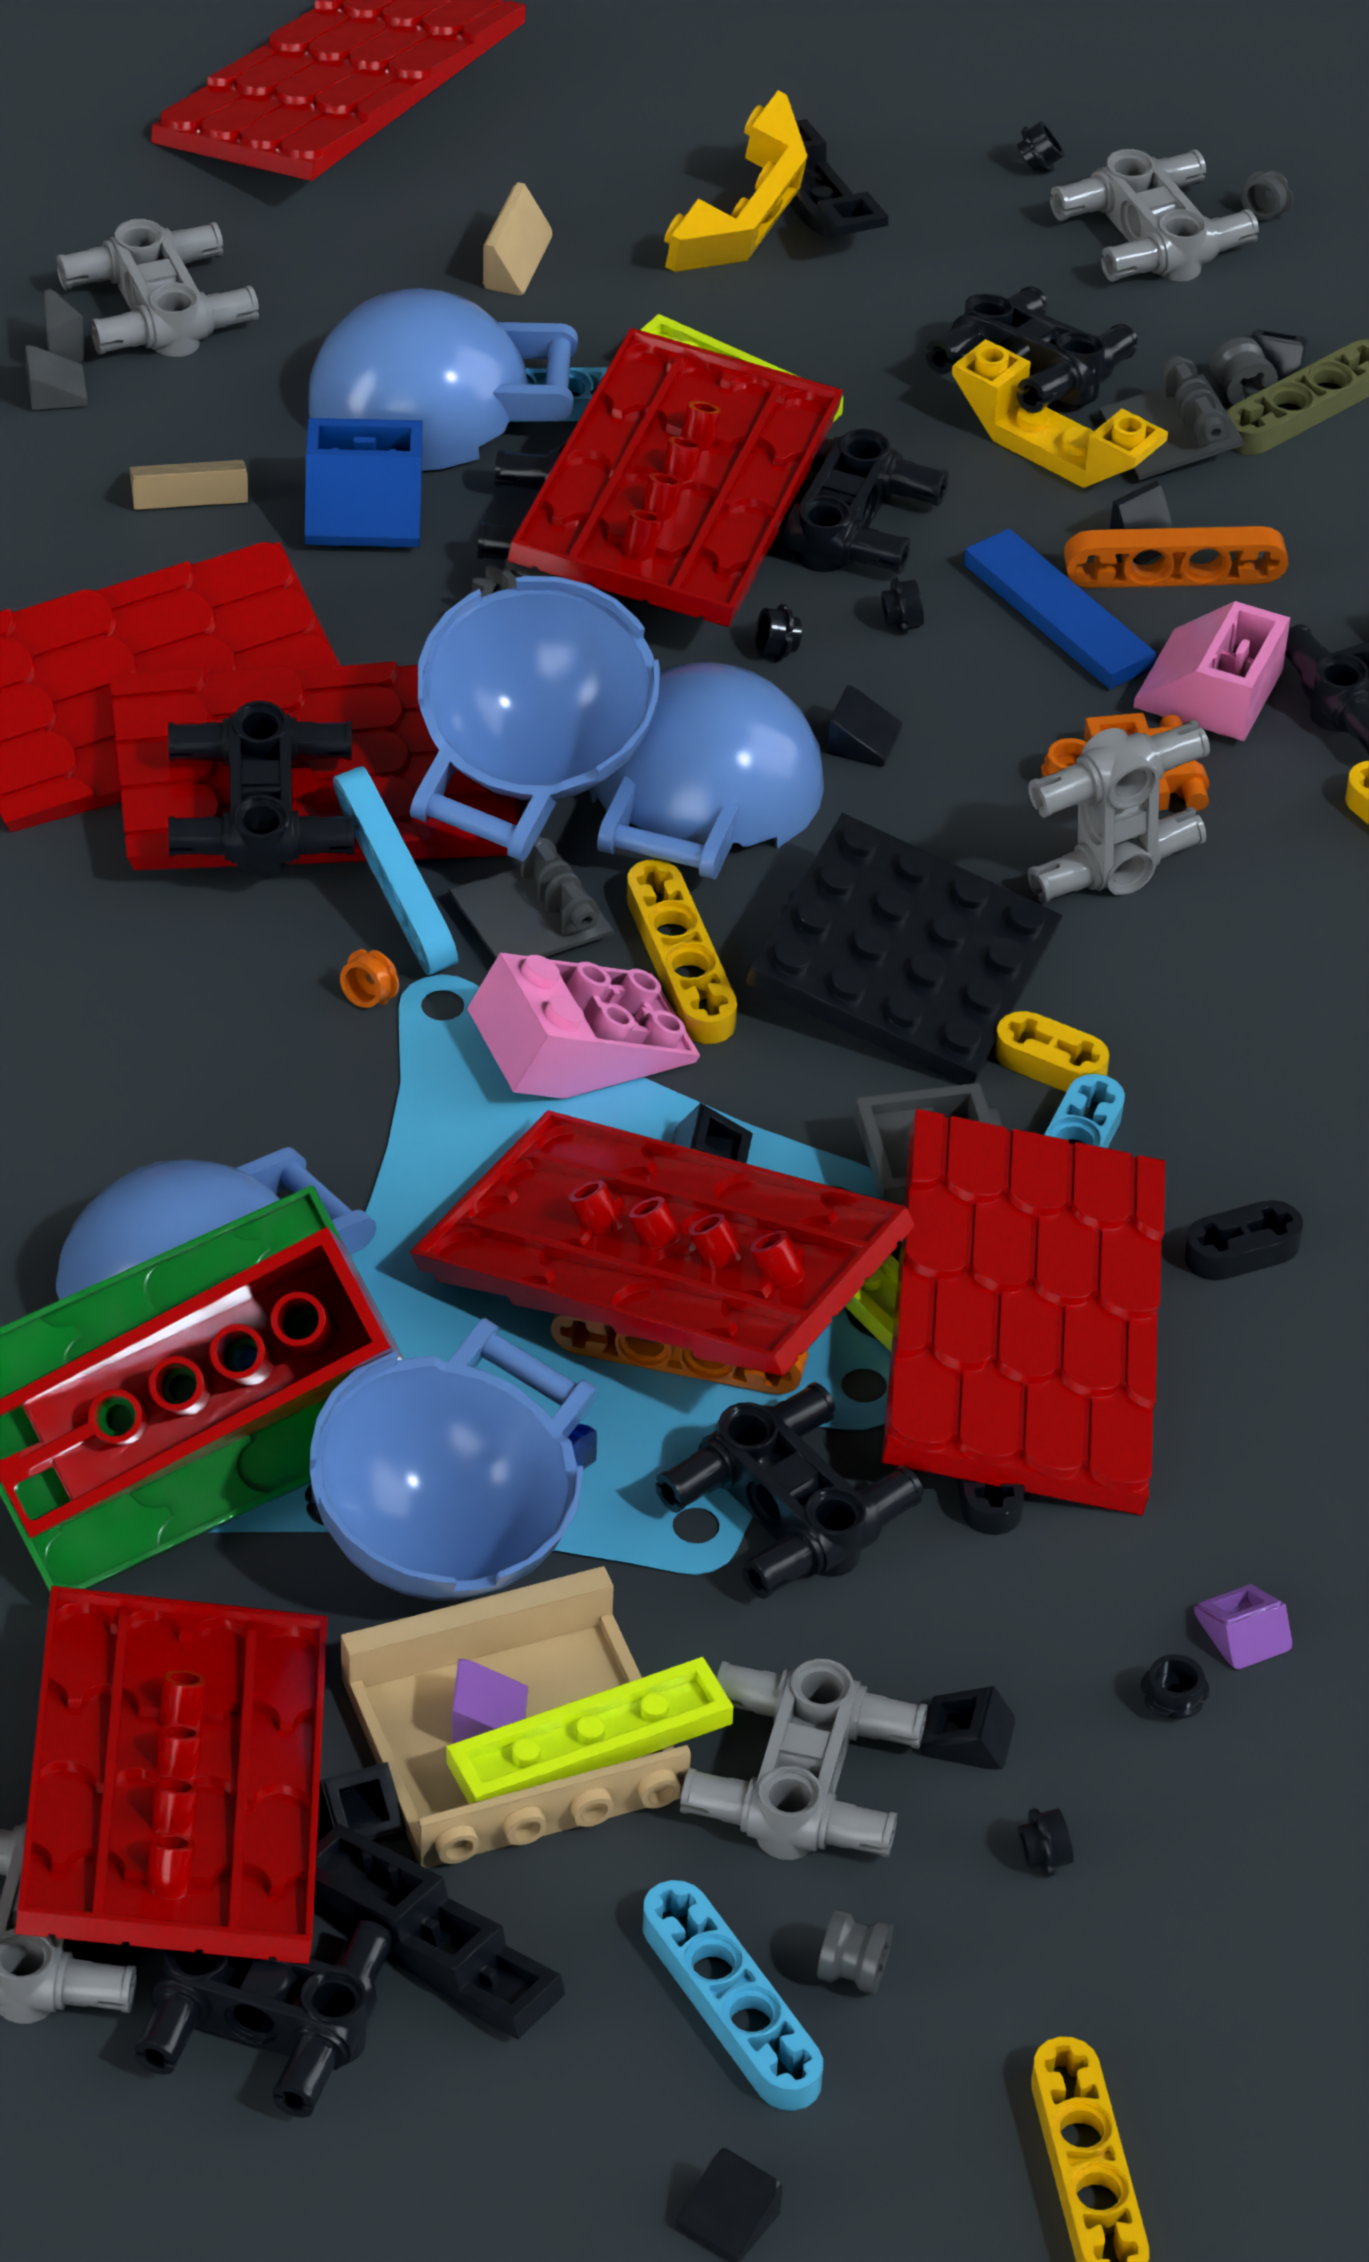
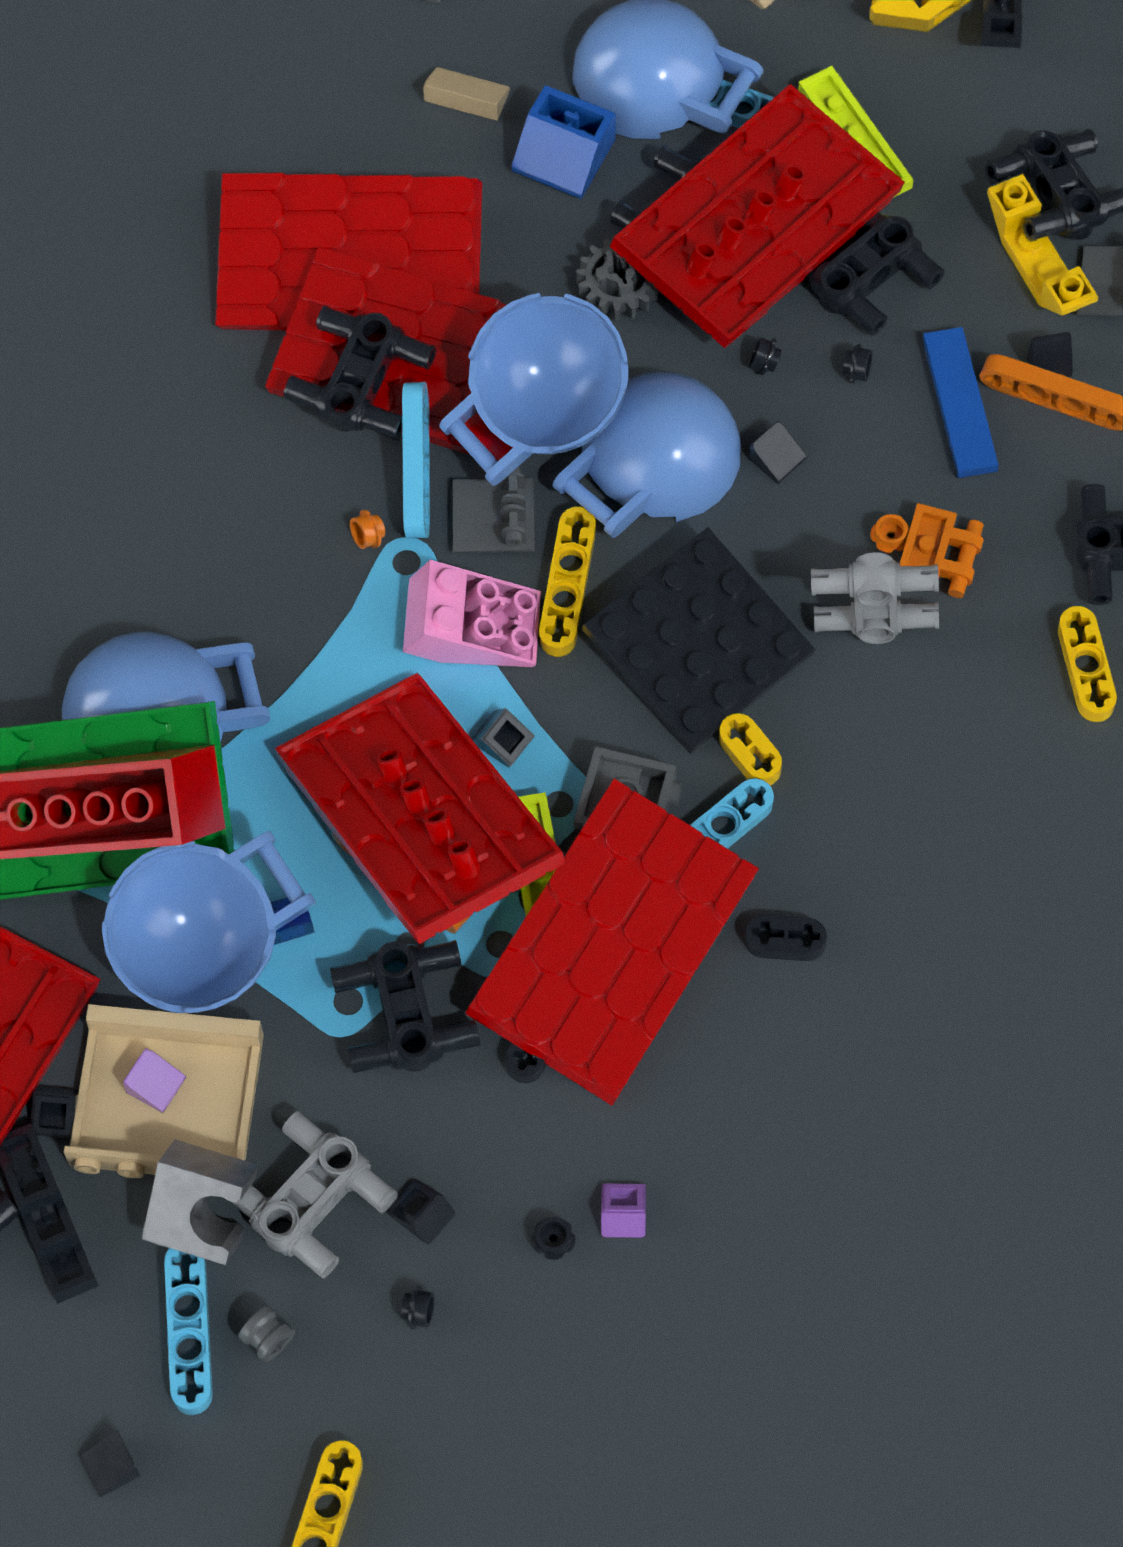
camera: 30 degrees right, 20 degrees up
neon yellow plate [446,1657,734,1804] -> none
bright pink slope [1133,601,1291,741] -> none
none -> flat silver piece [142,1139,258,1265]

